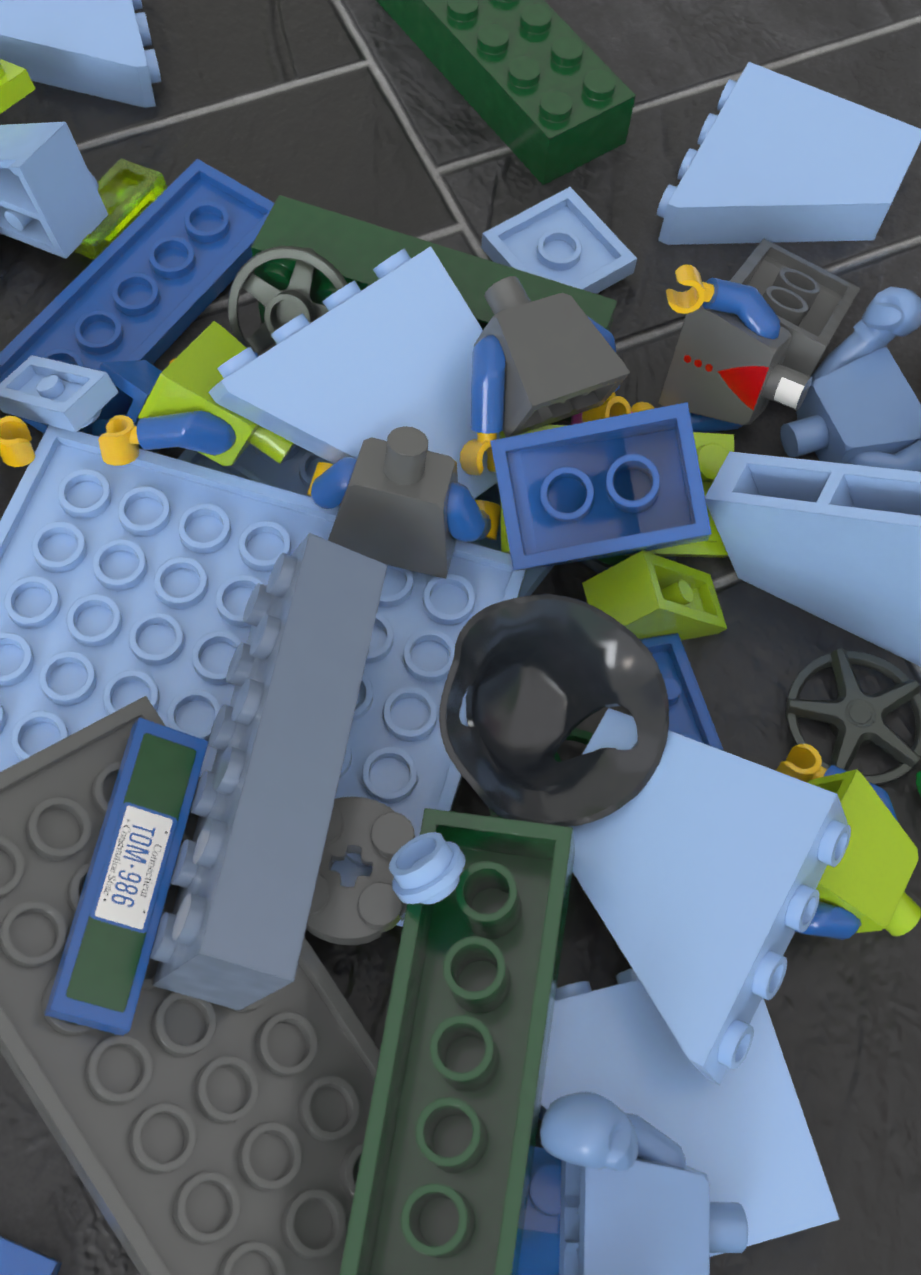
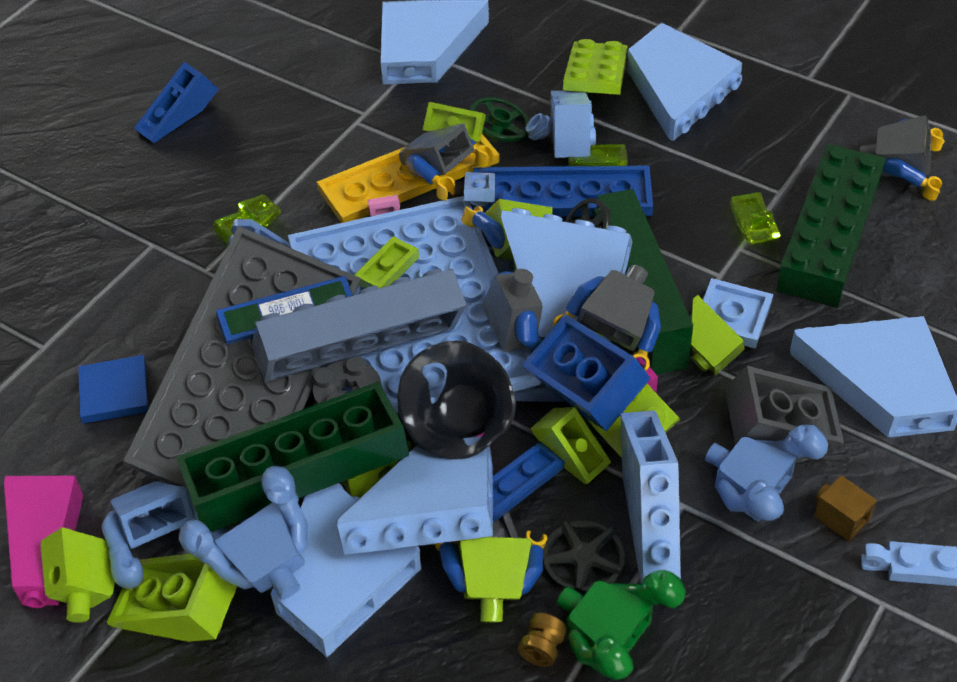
camera: 65 degrees right, 15 degrees down
light blue plate [389,832,465,904] -> none
torso [631,265,812,433] -> none
none -> lime plate [355,236,419,289]
none -> lime slope [691,295,744,376]
none -> clear neon green slope [730,192,780,244]

